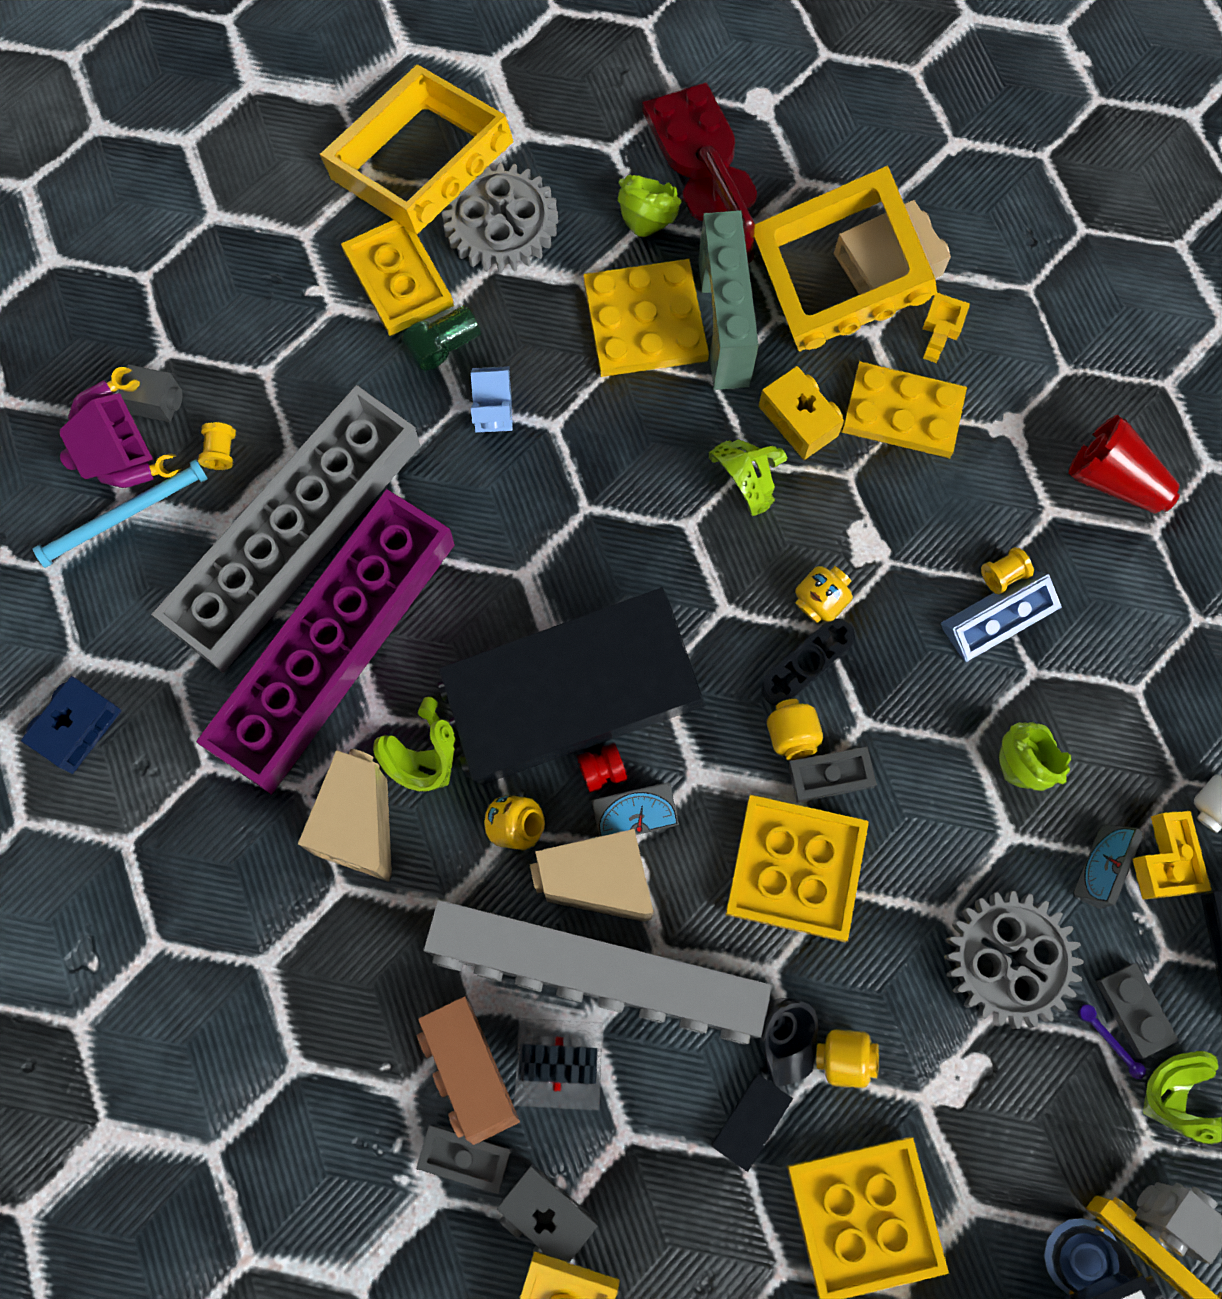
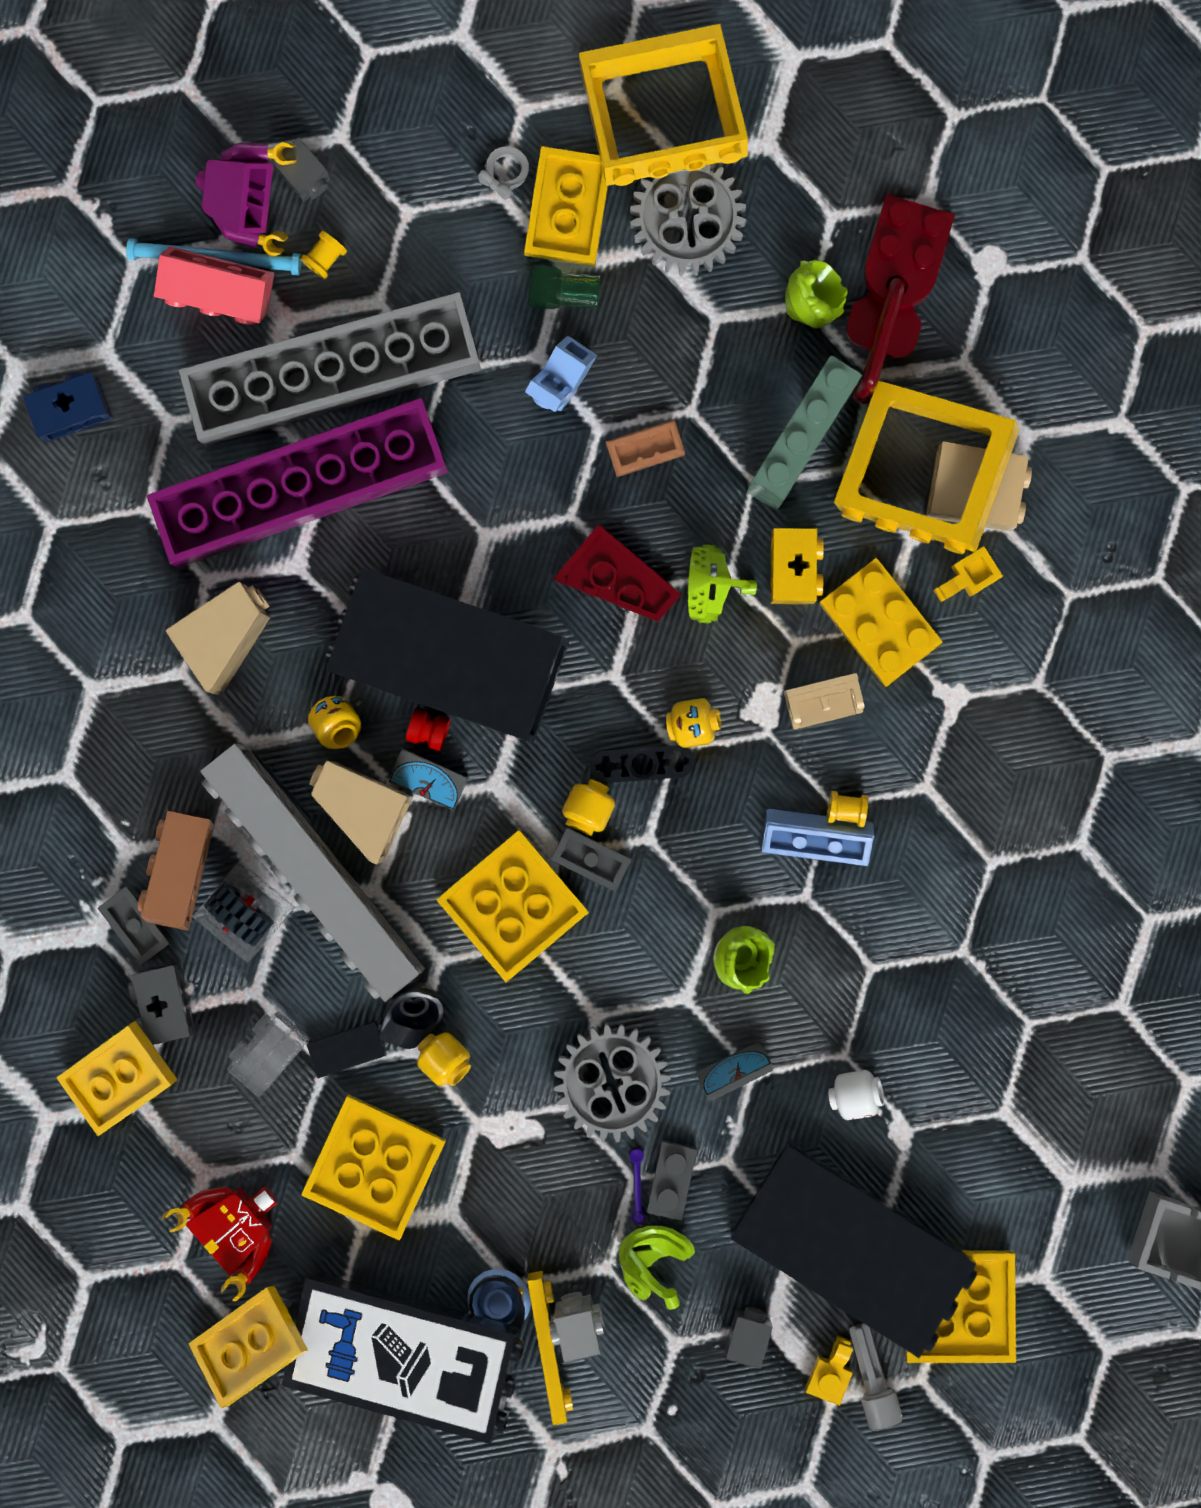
camera: 40 degrees right, 15 degrees up
lime helmet [373,697,455,791] -> none
yellow plate [583,259,709,377] -> none
red cone [1068,415,1180,514] -> none
yellow plate [1133,811,1212,900] -> none
none -> coral brick [154,246,274,325]
none -> clear brick [227,1011,310,1097]
none -> light grey piece [478,146,529,200]
none -> dark red wing [553,524,682,622]
none -> nougat plate [606,420,685,477]
none -> tan hinge [784,673,865,730]

